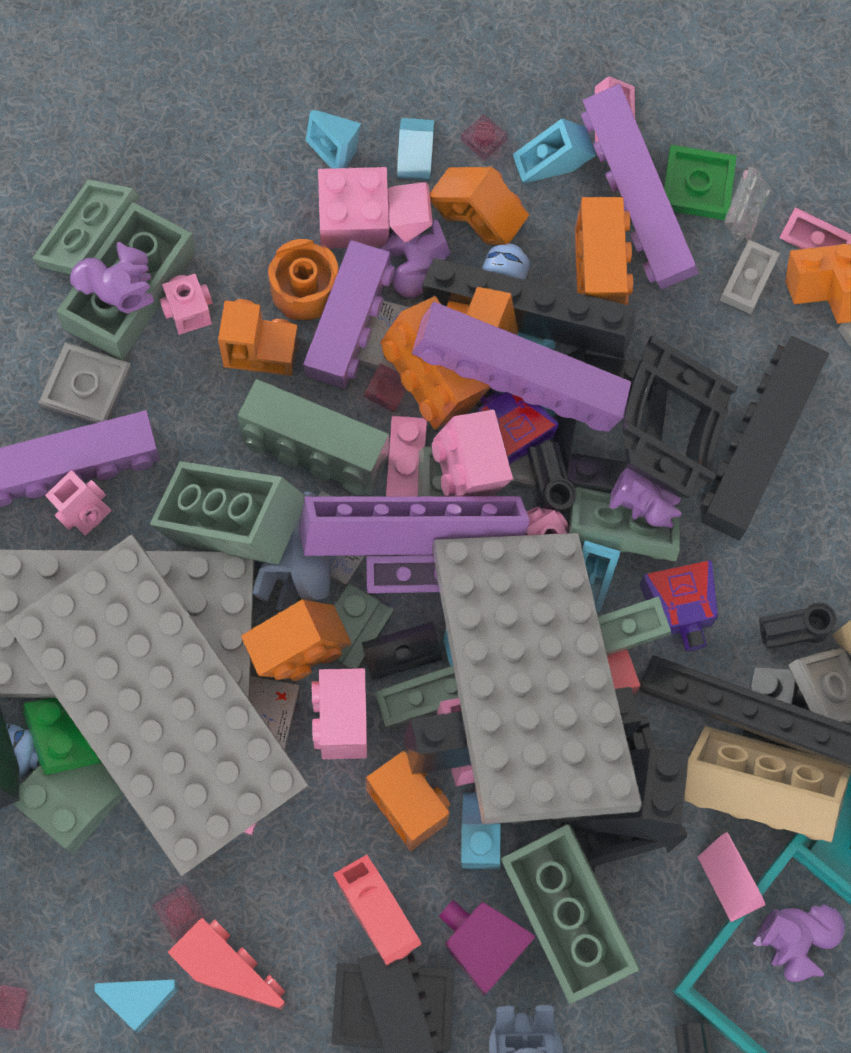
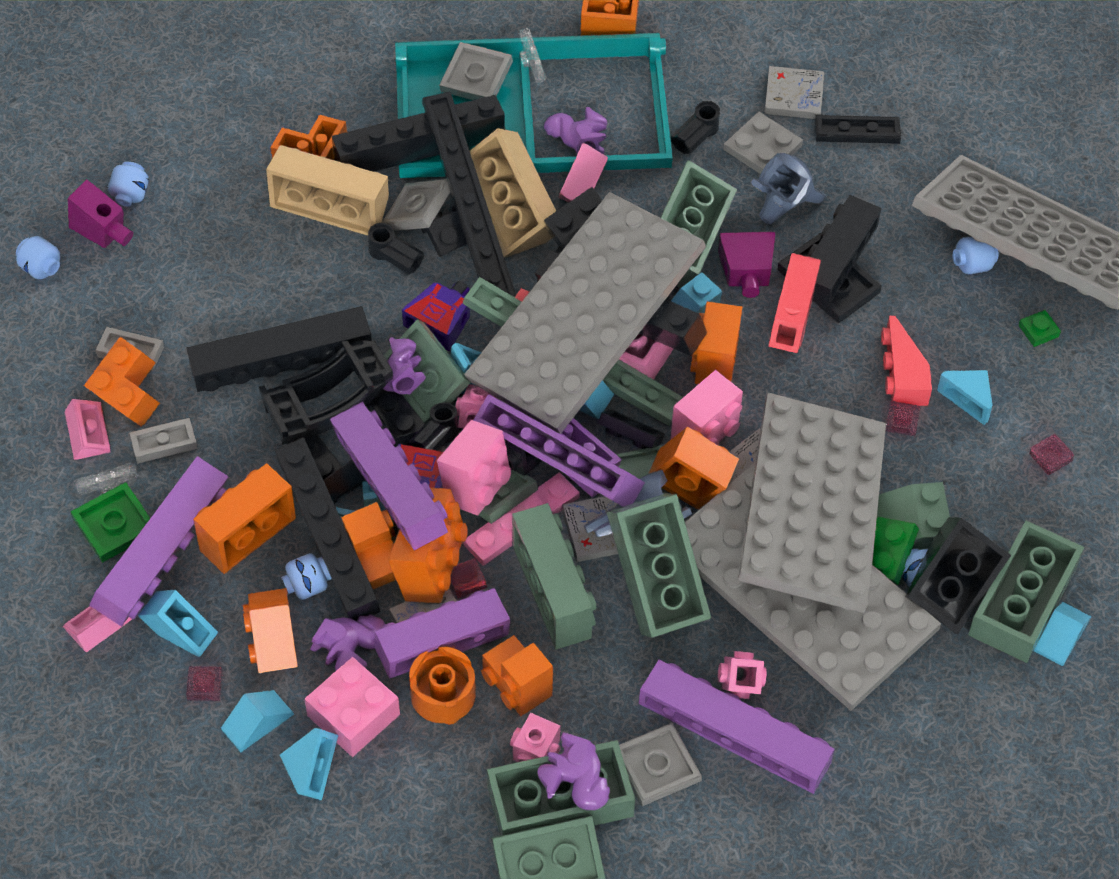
camera: 130 degrees left, 15 degrees down
bright pink slope [387,182,433,243] -> none

